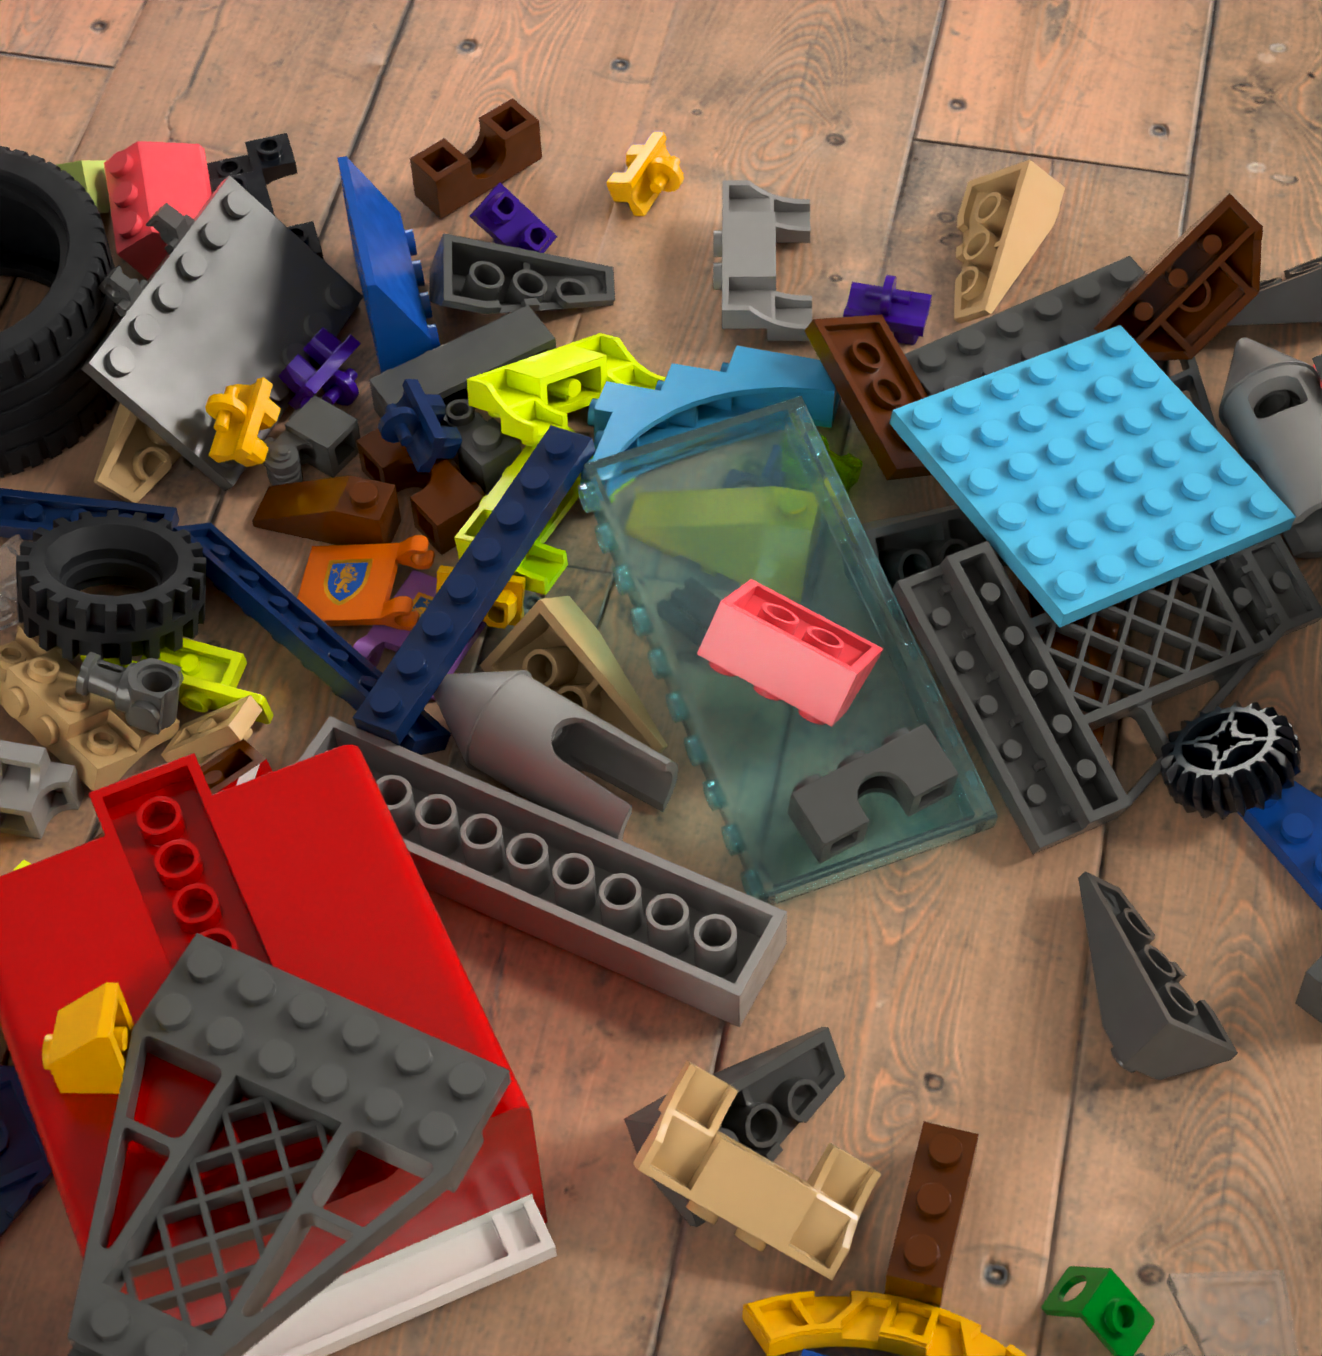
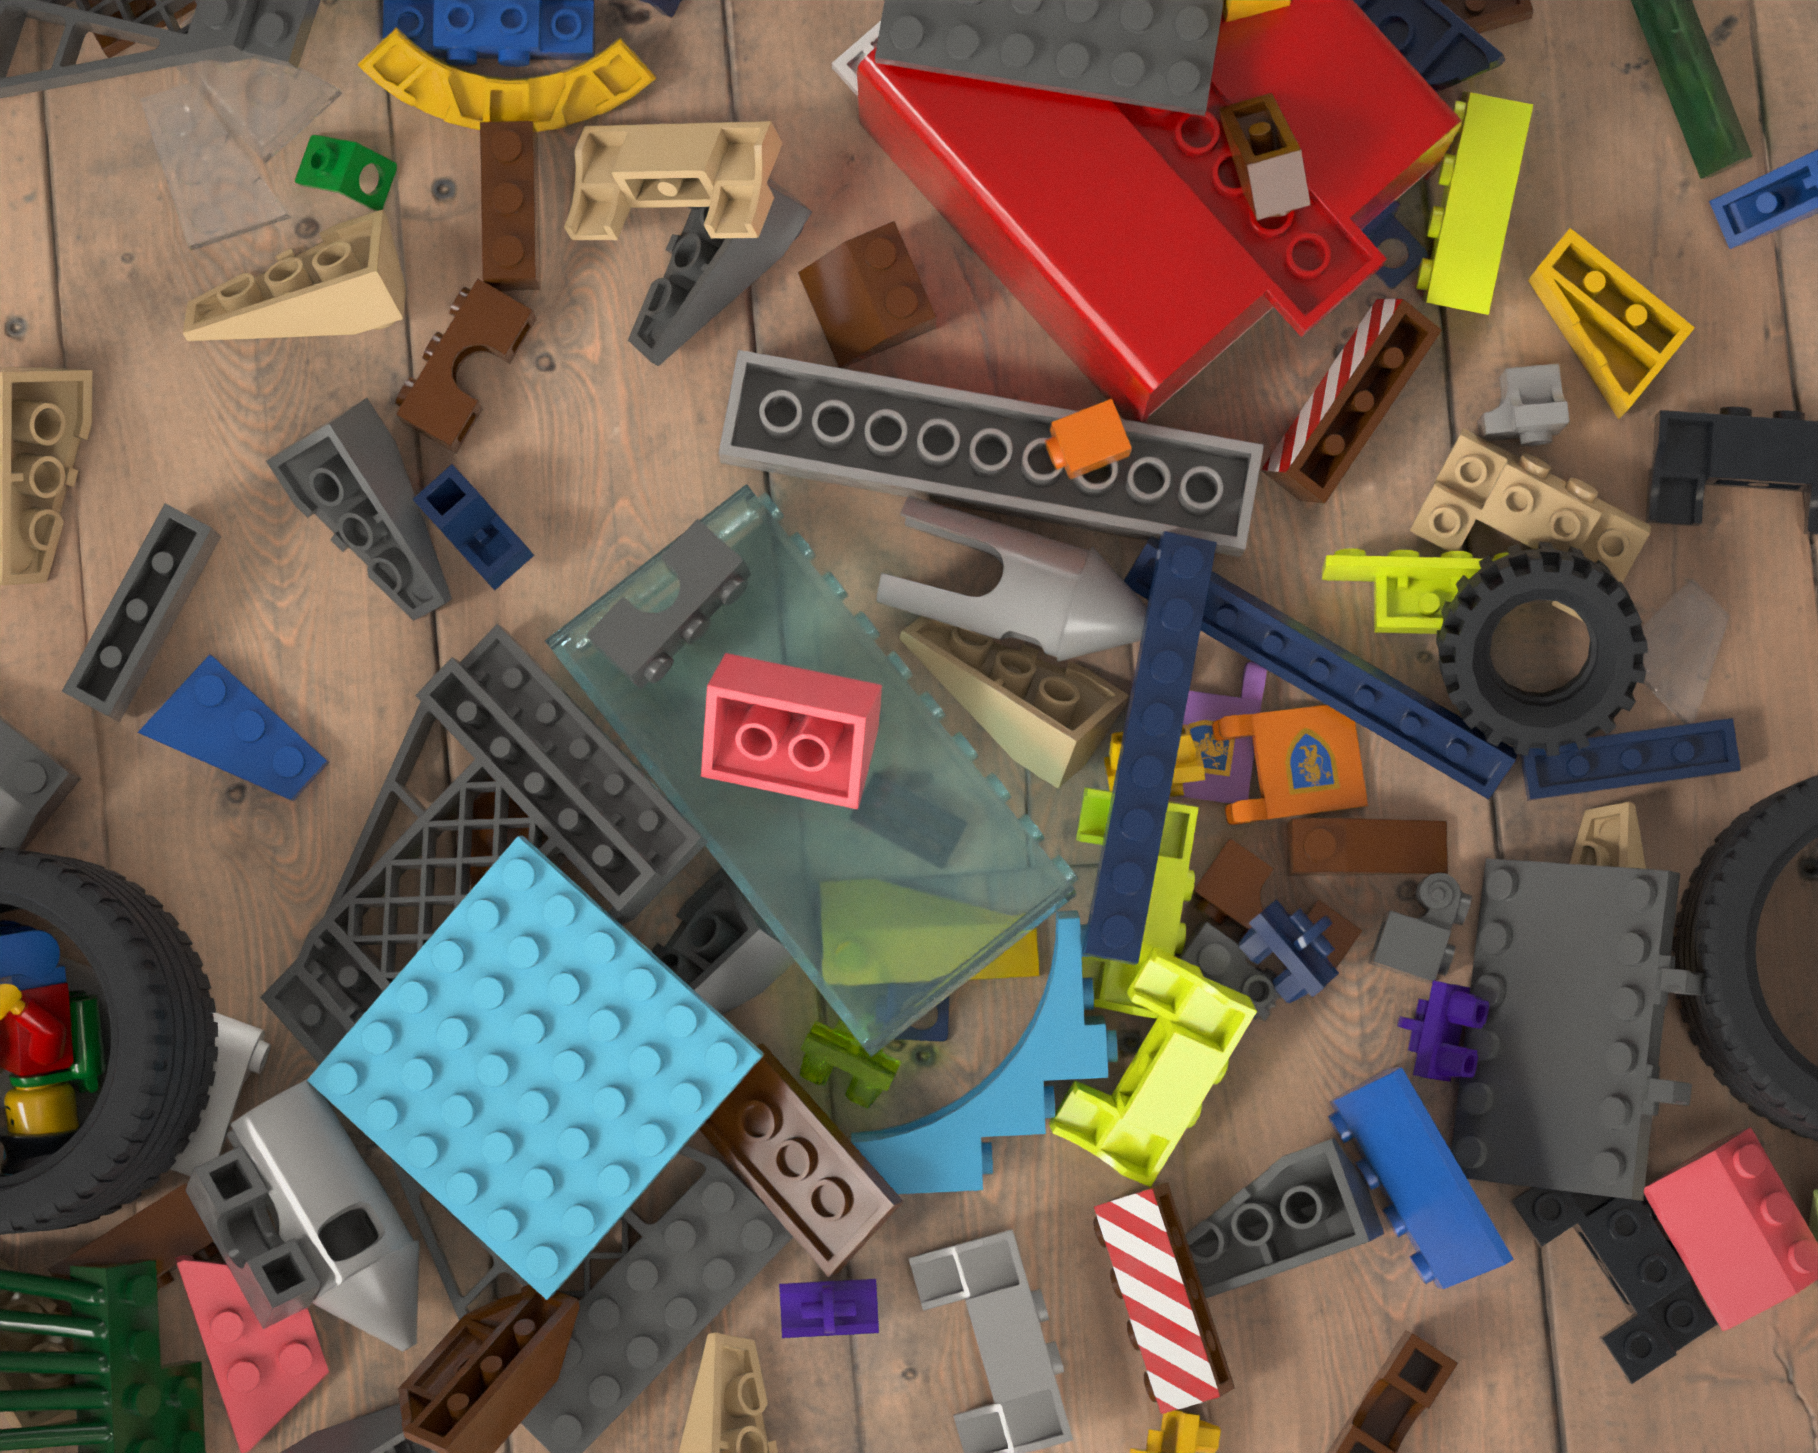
camera: 160 degrees right, 30 degrees up
dark grey connector [76,652,184,735] -> none
tan plate [161,695,263,764] -> none
yellow hips [205,377,281,467] -> none
dark grey brick [369,305,556,418] -> none
dark purple hips [469,182,558,253] -> none
black gear [1160,701,1301,820] -> none
none -> tan wedge [183,209,406,341]
none -> reddish brown arch [395,278,537,454]
none -> dark blue brick [413,464,534,591]
none -> reddish brown slope [798,221,936,368]
none -> orange brick [1045,399,1132,480]
none -> brick [1093,1182,1235,1414]
none -> reddish brown slope [1219,93,1311,220]

